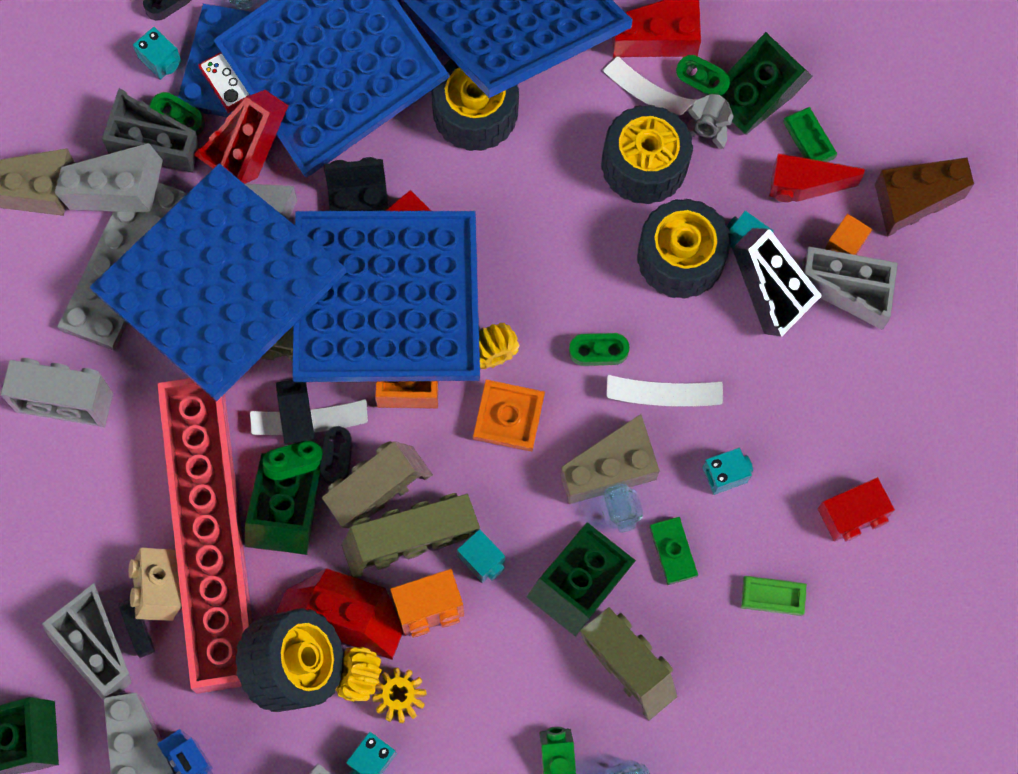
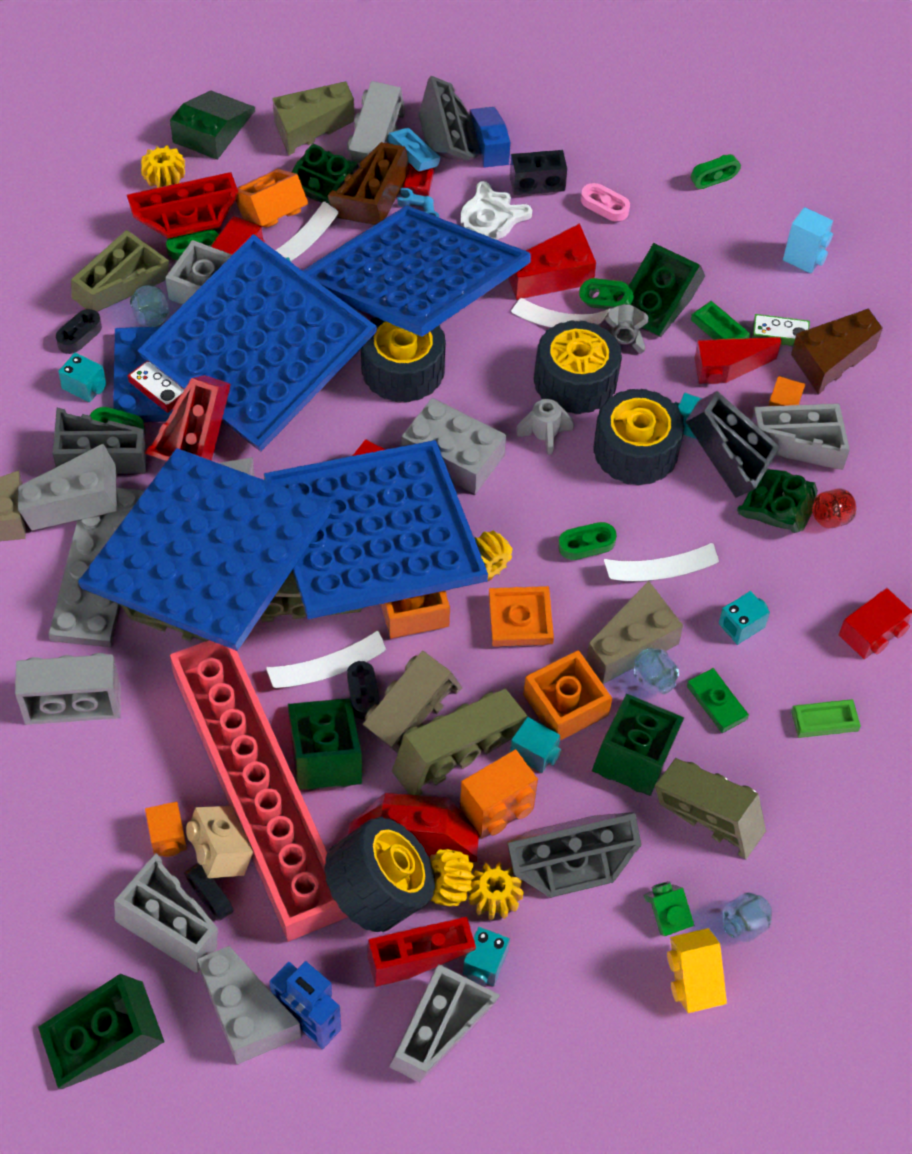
camera: 15 degrees left, 15 degrees down
green plate [263,441,323,480] -> none
black slope [275,380,315,444] -> none
black bracket [324,157,388,211] -> none
none -> orange brick [145,801,187,857]
none -> red slope [367,916,476,987]
none -> light grey brick [401,398,506,495]
none -> dark grey wedge [507,812,642,898]
none -> light grey brick [517,399,574,454]
none -> orange brick [523,650,612,741]
none -> dark green slope [737,469,818,533]
none -> tile [752,314,810,346]
none -> medium azure brick [783,207,833,274]
none -> clear red head [812,488,857,529]

